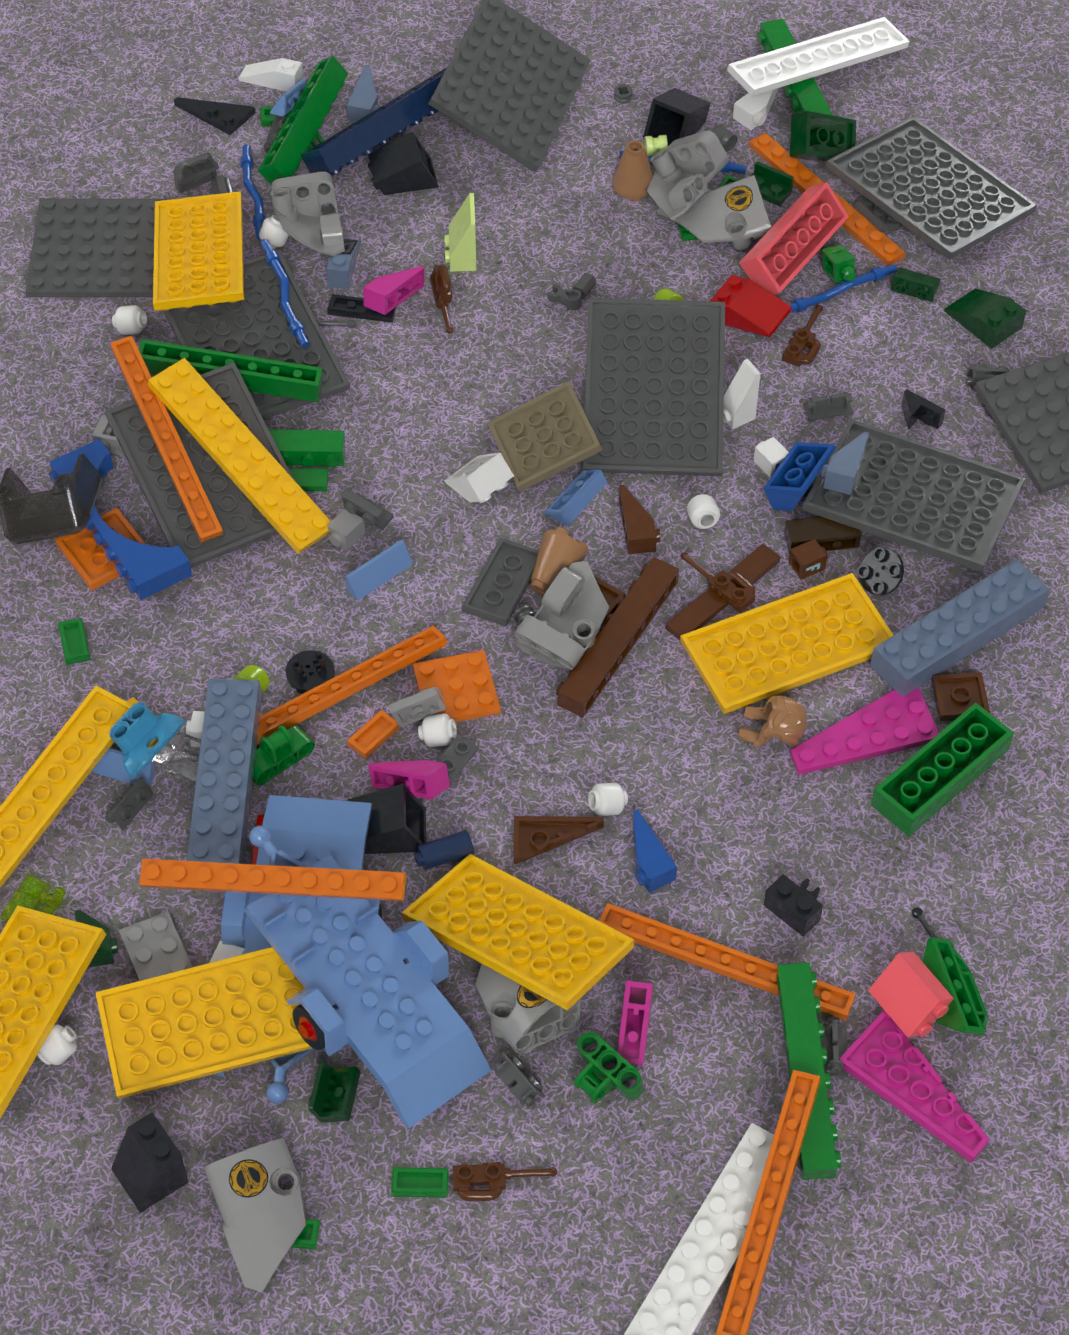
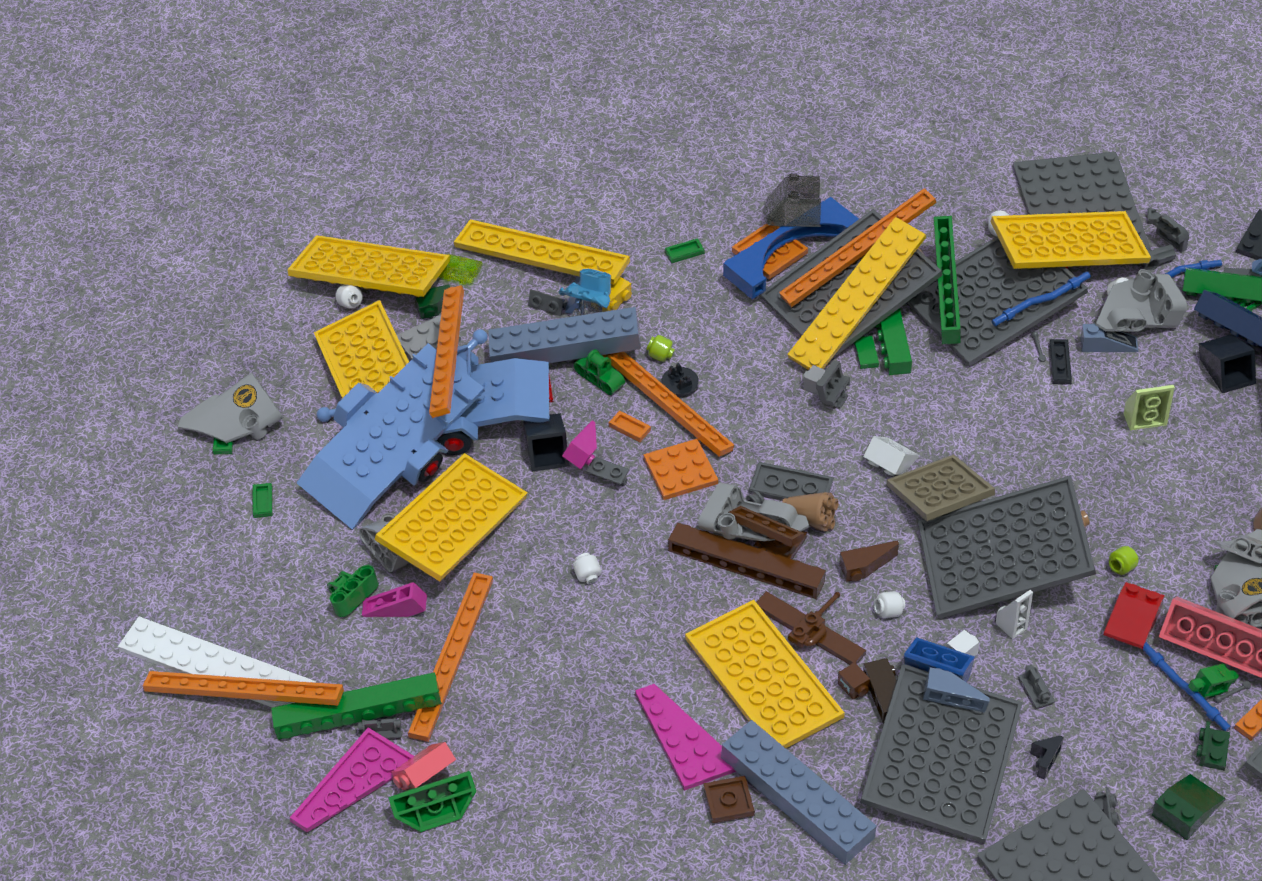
camera: 85 degrees right, 5 degrees down
black slope [111,1112,188,1213] -> none
dark green bracket [308,1061,361,1122] -> none
medium blue slope [346,540,413,600] -> none
dark pink slope [363,266,424,315] -> none
light grey bracket [389,687,446,728] -> none
dark blue brick [414,830,474,870] -> none
white head [418,714,457,747] -> none
reddish brown piece [430,264,453,334] -> none
reddish brown piece [453,1162,558,1202] -> none
dark grey hinge [494,1052,545,1107] -> none
reddish brown wing [514,816,604,864] -> none
medium blue slope [545,469,607,526] -> none
dark grey bar [547,273,596,310] -> none
blue slope [632,809,677,893] -> none
medium nougat hair [738,696,807,748] -> none
black brick [764,874,823,937] -> none
reddish brown piece [782,305,823,367] -> none
black plate [857,547,904,596] -> none
green brick [871,702,1014,836] -> none
black hinge [912,907,938,938] -> none
none -> reddish brown plate [728,506,804,547]
none -> dark grey tile [1147,208,1163,224]

